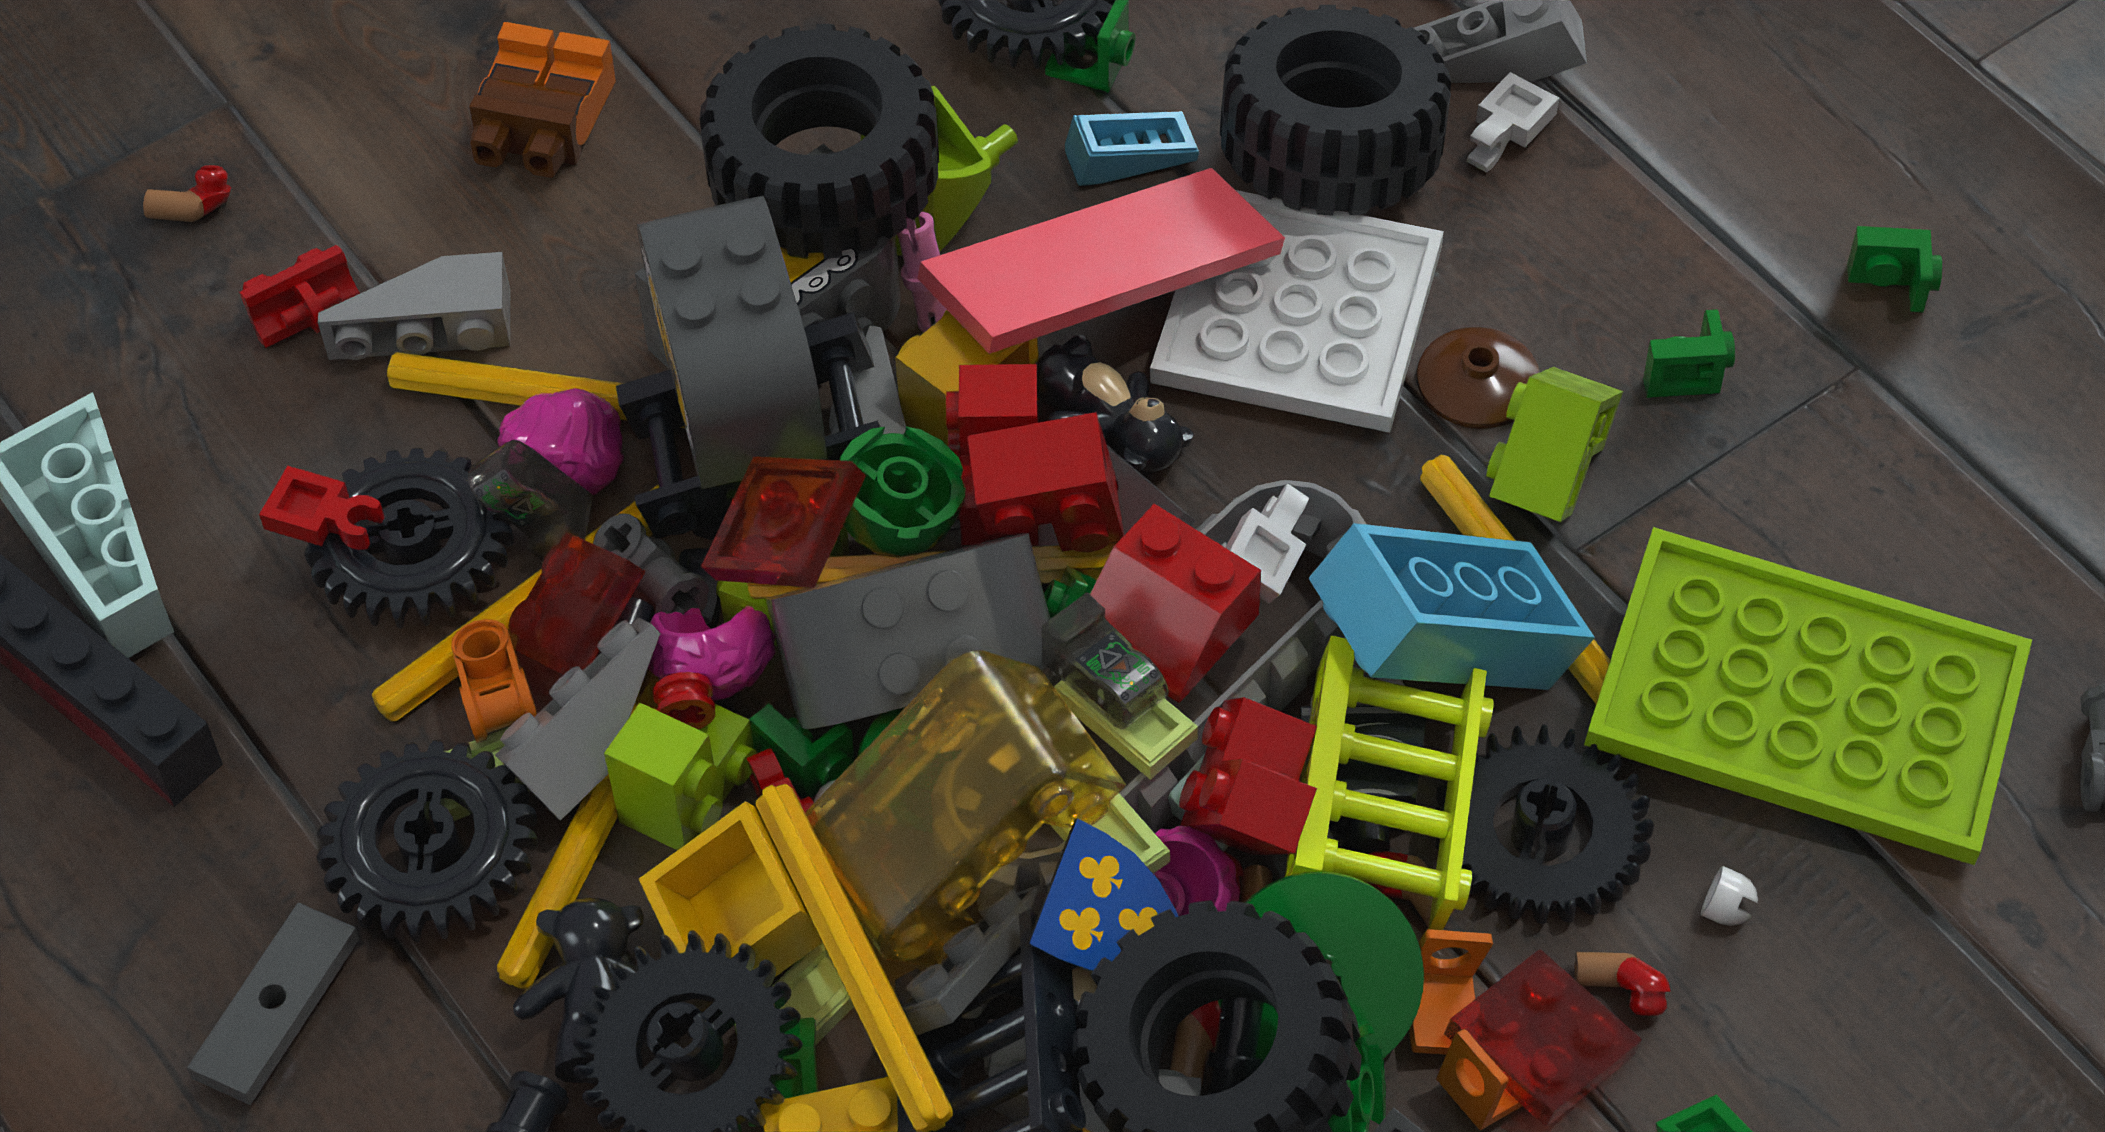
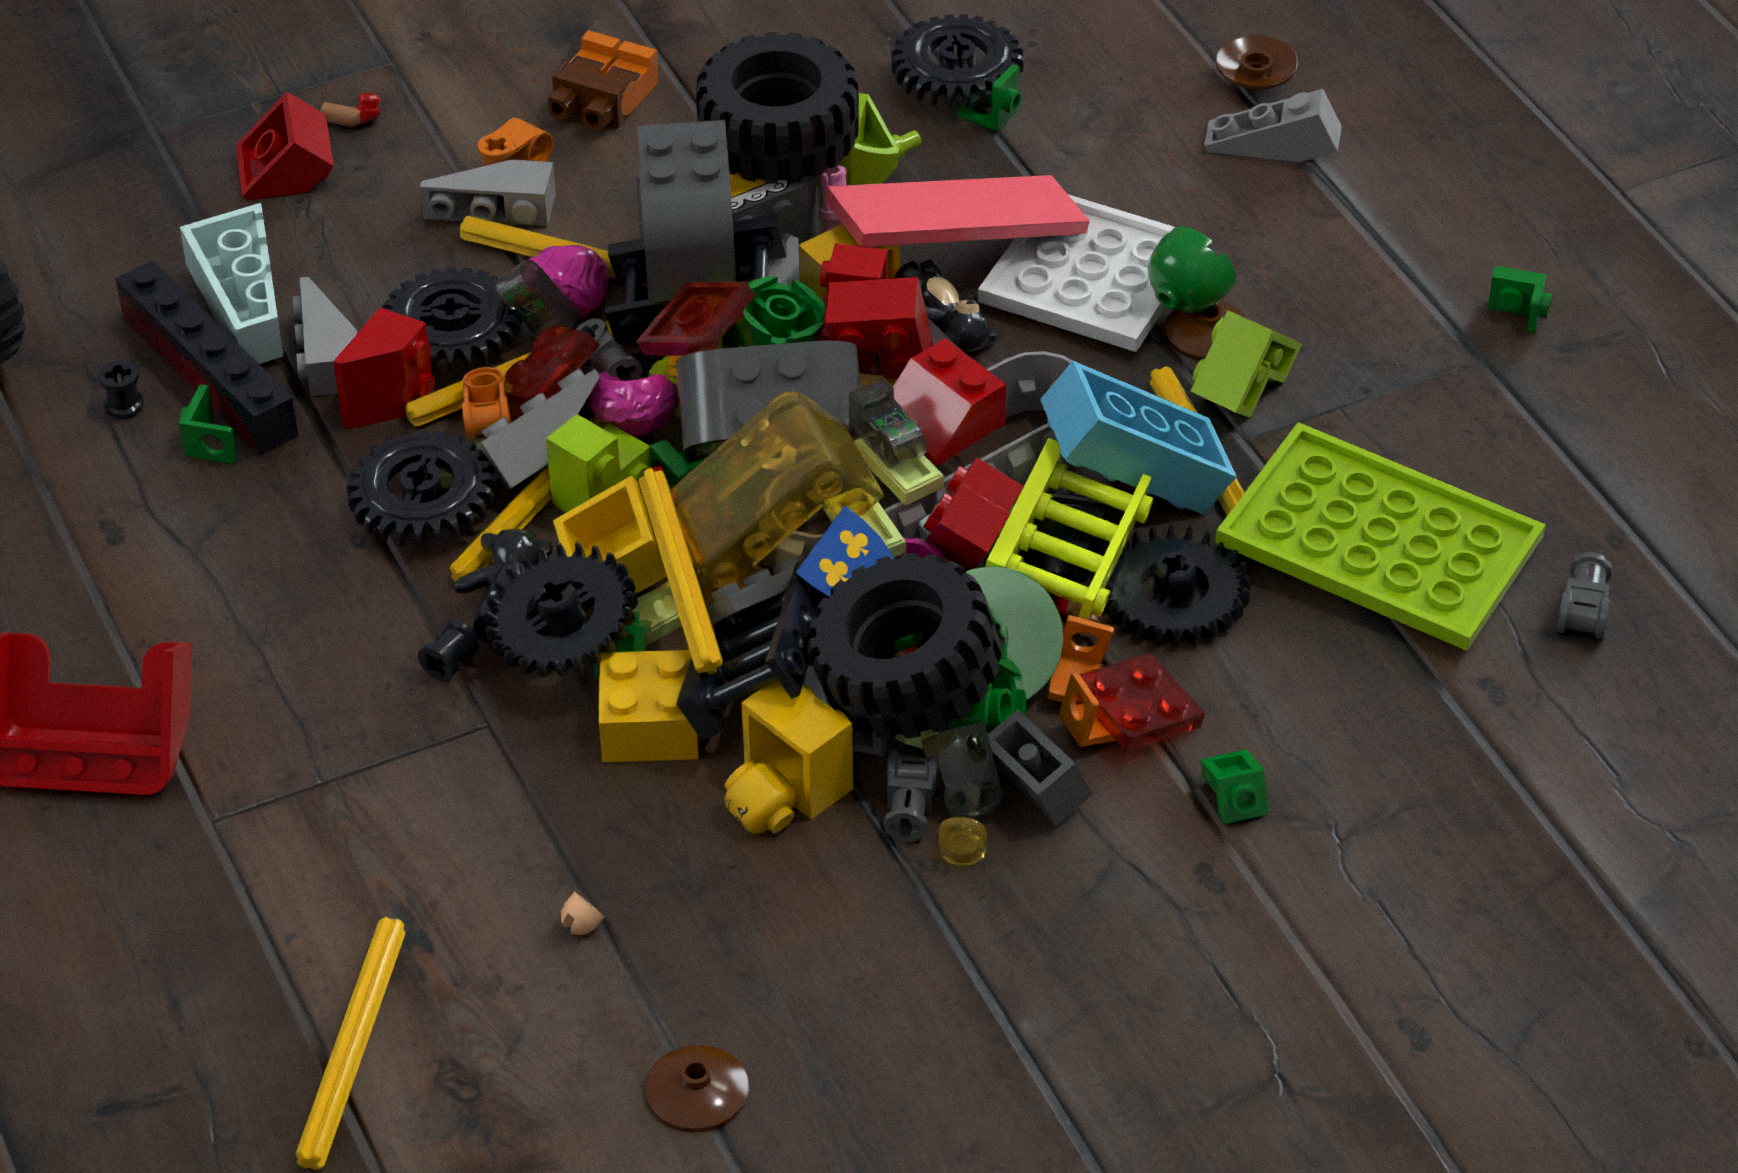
camera: 10 degrees right, 10 degrees down
dark grey tile [187,902,360,1105] -> none
red hips [239,245,360,348] -> none
red plate [259,465,385,550] -> none
red bush [653,672,716,730] -> none
medium azure slope [1065,111,1199,186] -> none
black tyre [1219,5,1451,216] -> none
white plate [1225,484,1309,603] -> none
white plate [1467,72,1559,172] -> none
arm [1574,952,1671,1016] -> none
green bracket [1643,309,1735,398] -> none
white hinge [1701,866,1758,926] -> none
none -> green bracket [179,384,238,464]
none -> red slope [235,92,334,200]
none -> light grey slope [293,277,357,397]
none -> red slope [333,308,435,429]
none -> orange piece [477,117,554,166]
none -> green cylinder [1148,226,1236,314]

